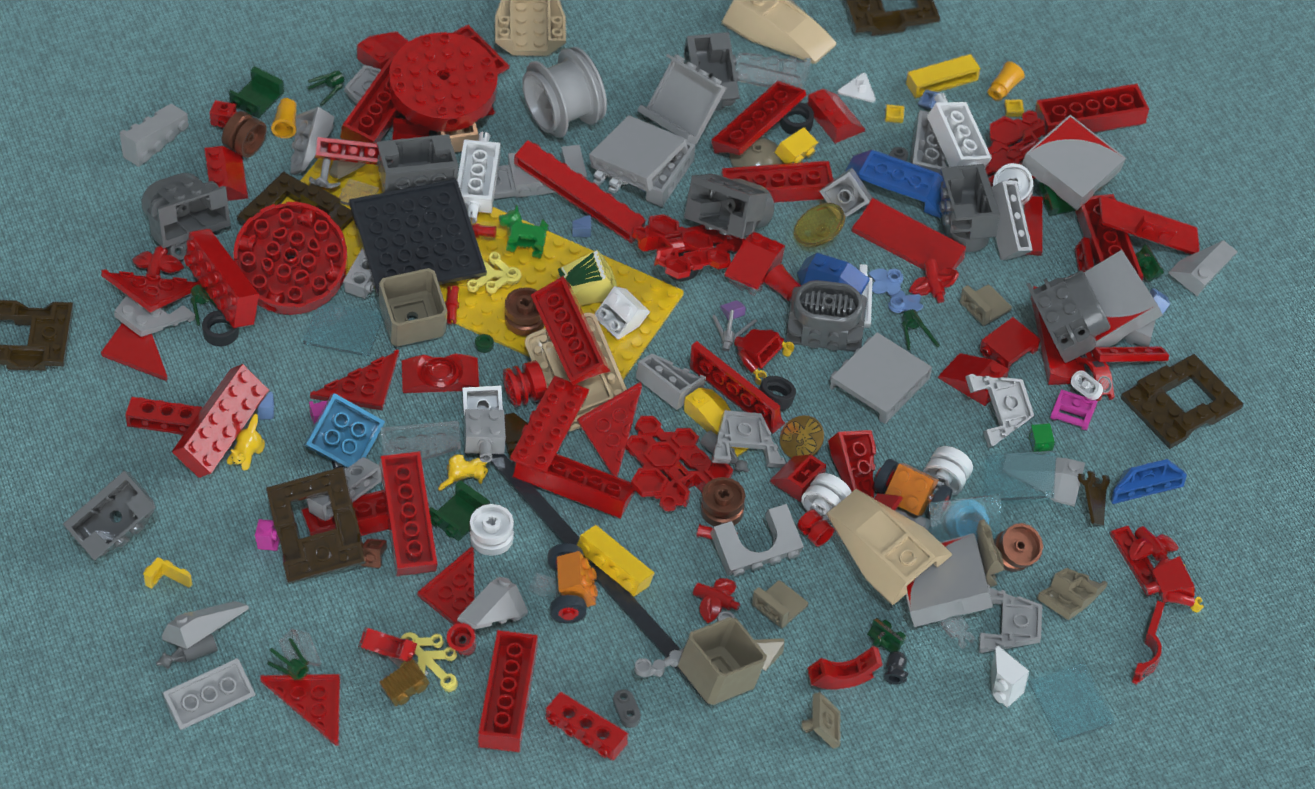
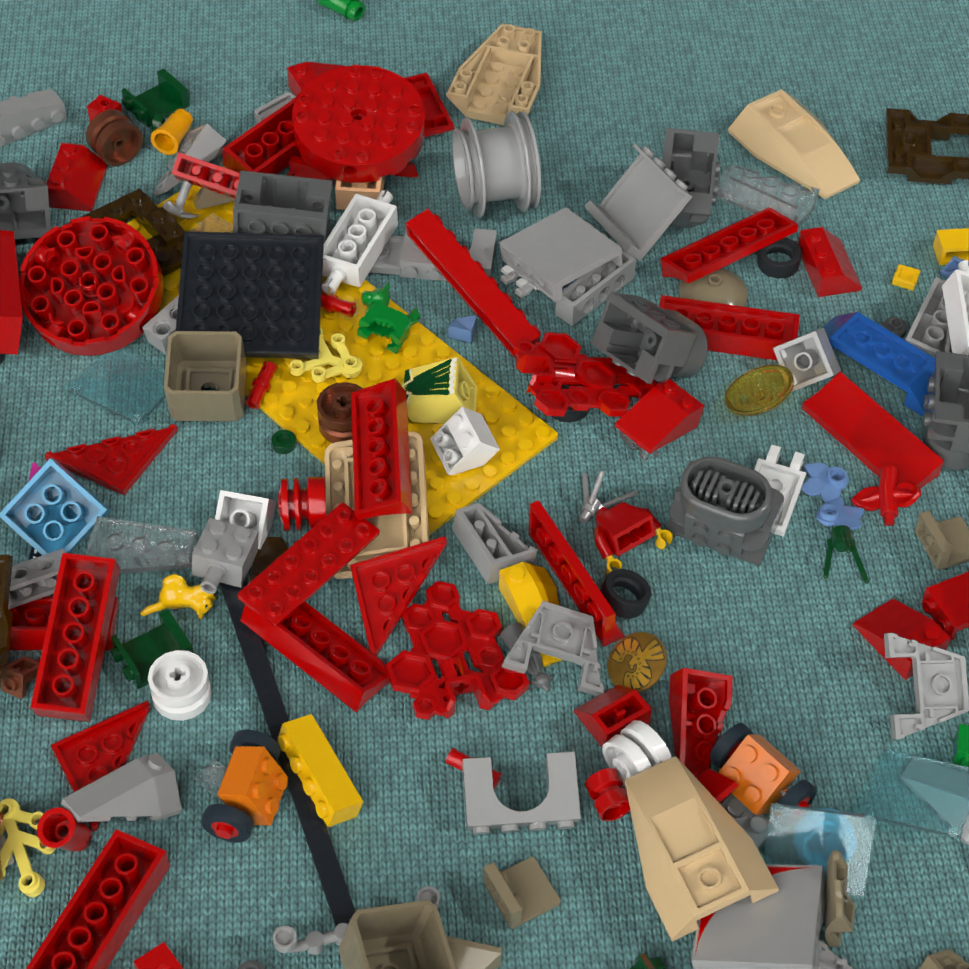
camera: 20 degrees right, 0 degrees up
dark green plant [307,70,344,106] -> none
red slope [402,353,479,393] -> none
red plant [693,578,740,624] -> none
copper wheel [701,477,745,527] -> none
medium lavender slope [720,300,746,321] -> none
red plant [764,264,801,302] -> none
yellow brick [774,127,819,164] -> none
blue wedge [797,253,870,294] -> none
light grey panel [830,332,932,424] -> none
white piece [838,73,876,103] -> none
white wheel [923,446,973,495] -> none
copper wheel [993,523,1043,572] -> none
none -> dark green tile [152,112,165,132]

